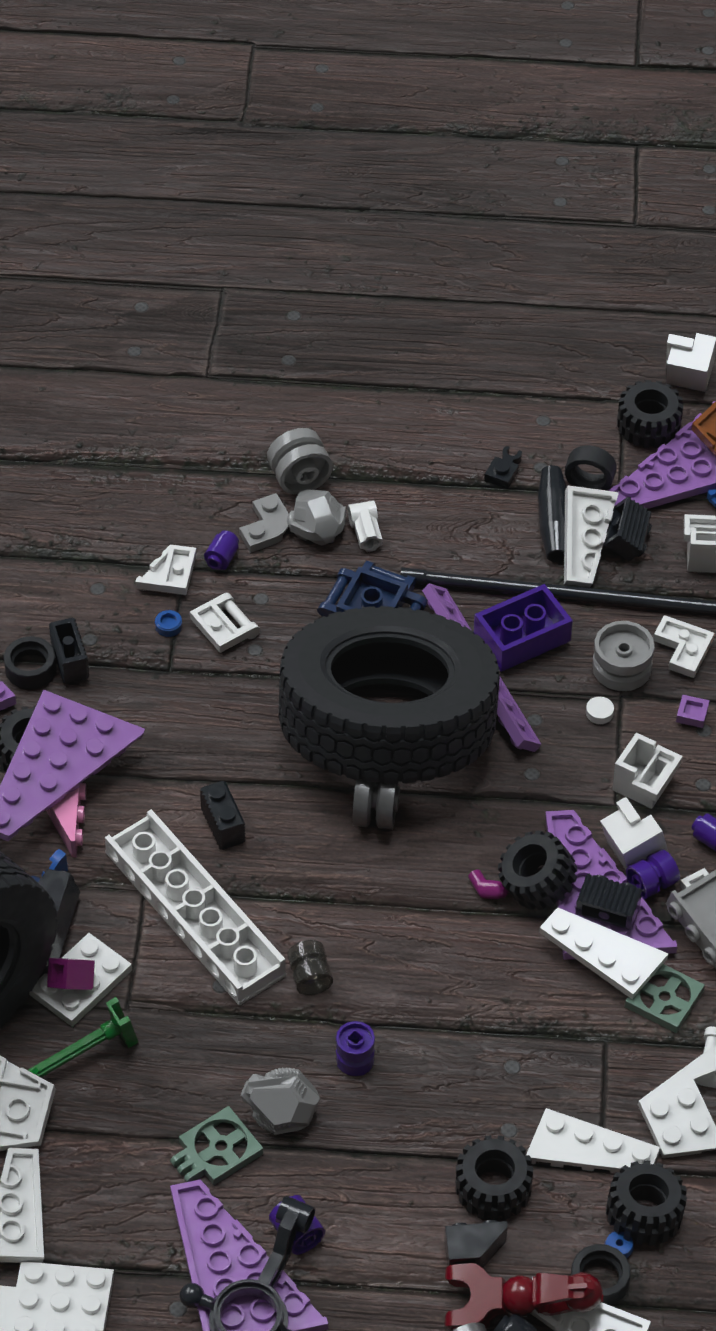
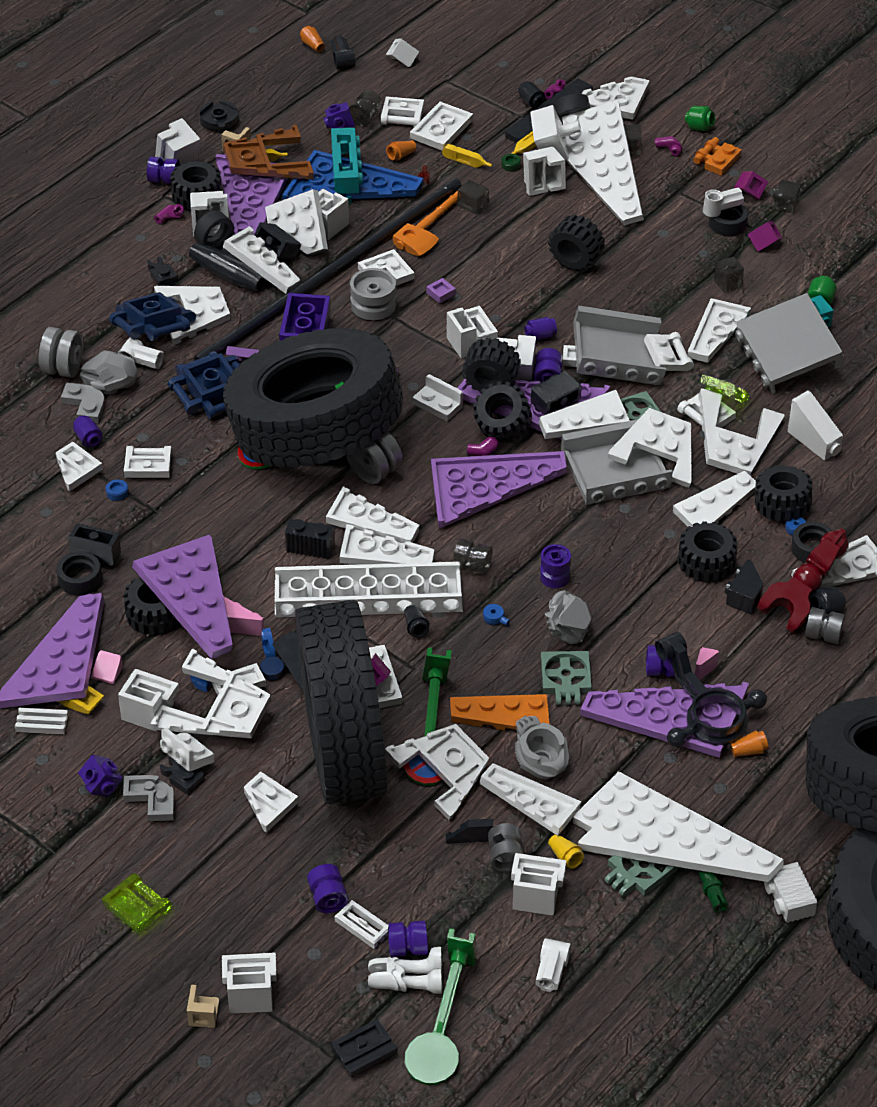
camera: 55 degrees left, 5 degrees down
white tile [586,697,614,724] -> none
none -> dark blue brick [109,292,196,341]
none -> dark purple wheel [147,156,180,185]
none -> magenta arm [154,204,184,224]
none -> white wing [154,286,230,345]
none -> white plate [190,191,229,237]
none -> white plate [265,189,328,255]
none -> white wing [326,486,419,543]
none -> white wing [340,524,434,565]
none -> black cone [404,605,430,638]
none -> white bracket [412,374,463,422]
none -> medium lavender wing [431,451,566,527]
none -> orange wing [450,694,549,731]
none -> black tyre [462,338,521,394]
none -> blue piece [482,604,510,626]
none -> light grey helmet [515,716,569,780]
none -> light grey panel [561,419,673,505]
none -> white wing [607,408,691,488]
none -> bright pink slope [695,647,719,680]

